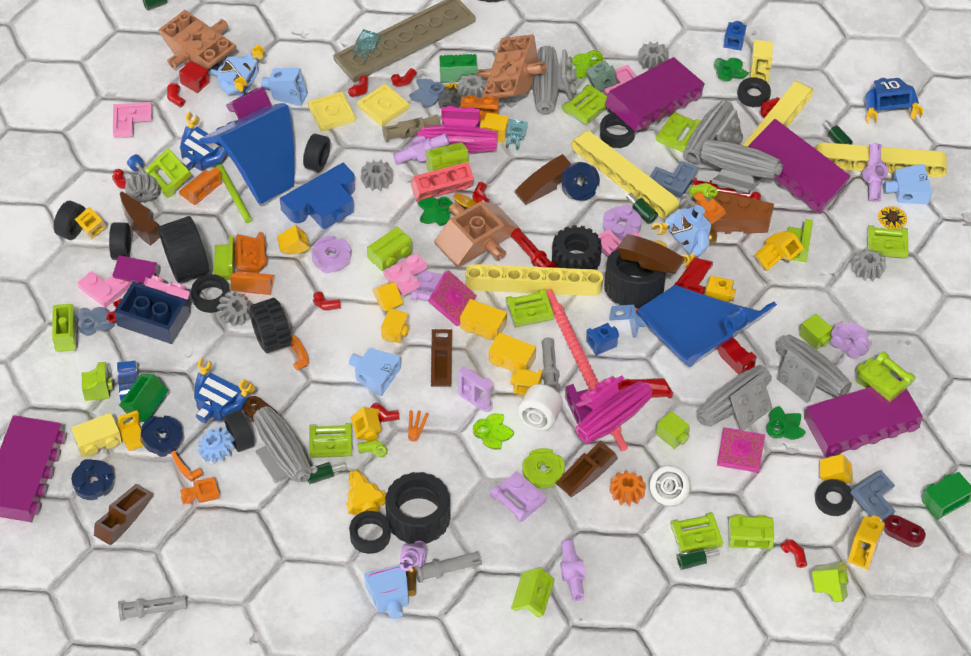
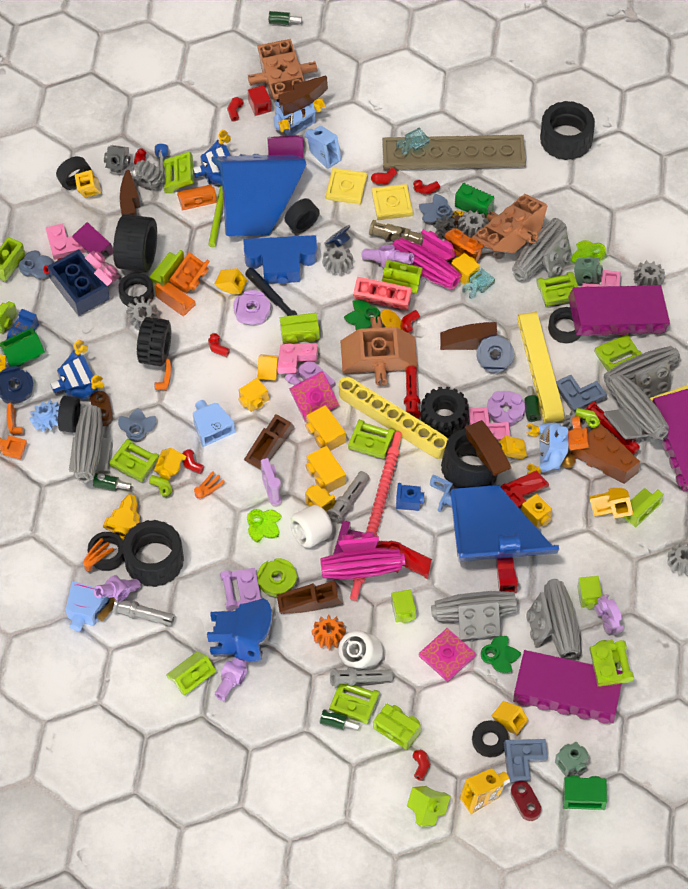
camera: 35 degrees right, 5 degrees up
black tyre [109,222,131,260] -> none
bright pink plate [113,102,152,137] -> none
none -> orange piece [83,538,114,571]
none -> dark grey brick [104,145,131,173]
none -> sand blue plate [118,408,156,441]
none -> blue piece [207,598,272,662]
none -> black piece [245,268,297,316]
none -> reddish brown slope [278,75,328,116]
none -> dark blue piece [324,225,350,247]
none -> light grey pin [330,667,393,686]
none -> sand green brick [555,741,589,777]

